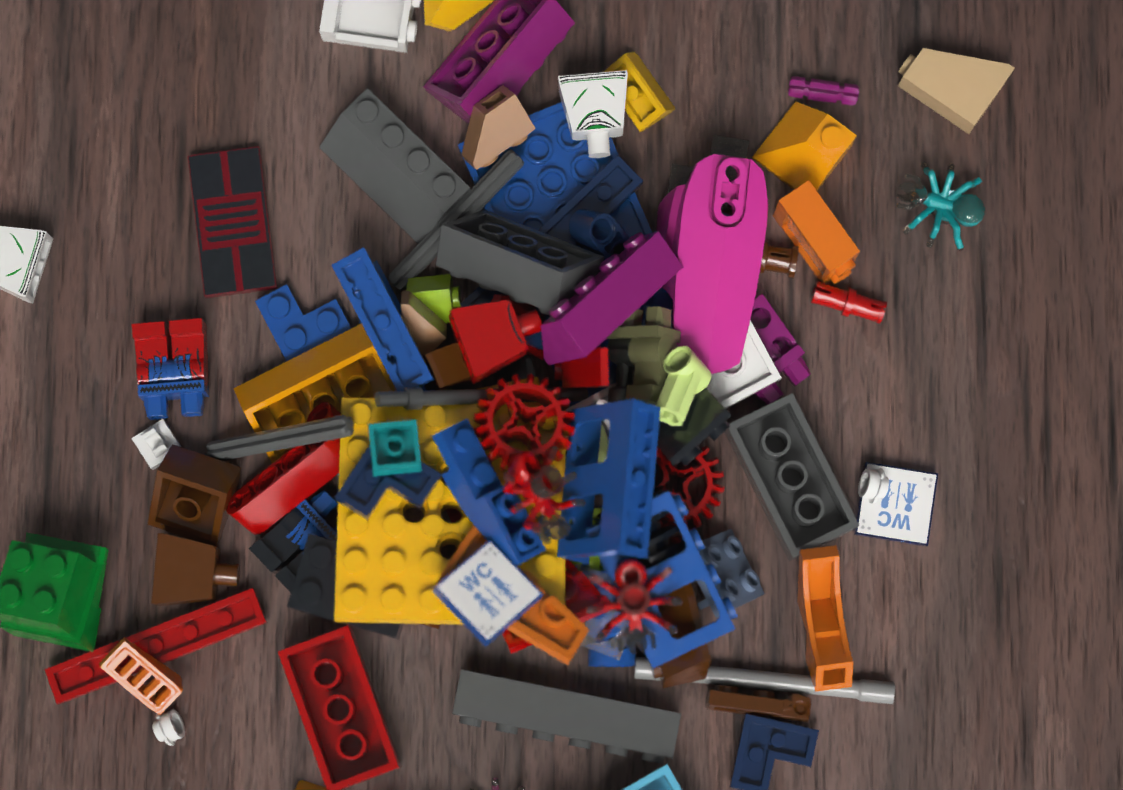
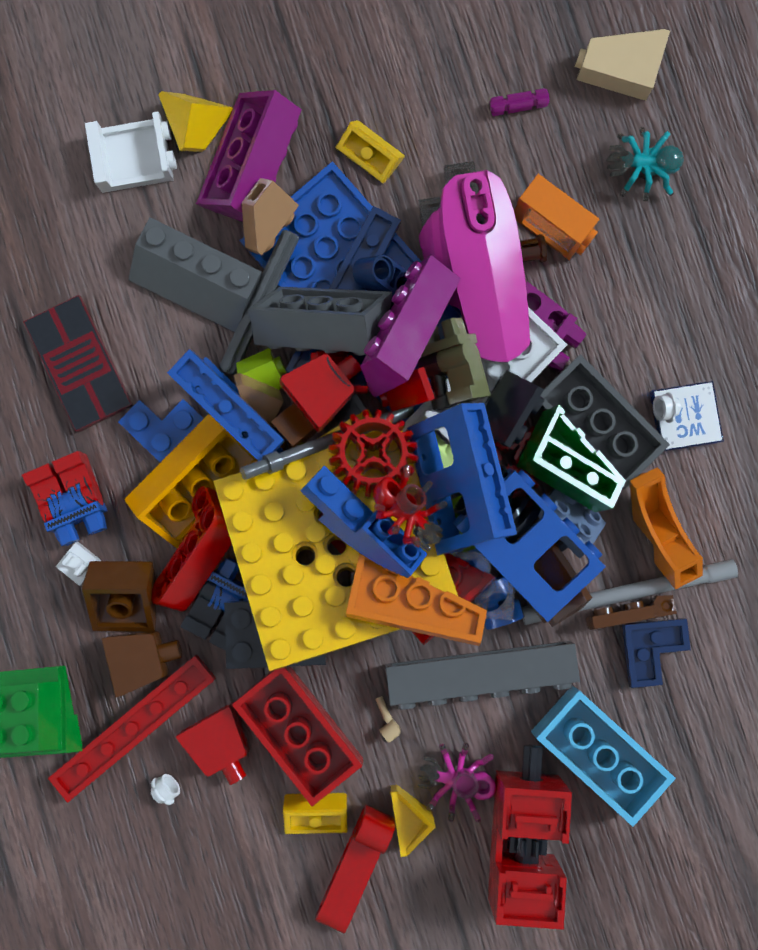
camera: 20 degrees left, 5 degrees up
orange slope [99,638,183,715] -> none
dark grey axle [206,415,354,461] -> none
dark blue plate [335,445,441,520] -> none
teal piece [368,420,421,477] -> none
white tile [433,540,543,647] -> none
white torso [558,70,628,158] -> none
animal [586,558,682,654] -> none
yellowish green piece [656,346,711,426] -> none
light orange slope [752,102,857,191] -> none
red pin [810,280,887,324] -> none
none -> red torso [175,702,250,785]
none -> tan hand [375,696,401,742]
none -> green wedge [517,405,626,512]

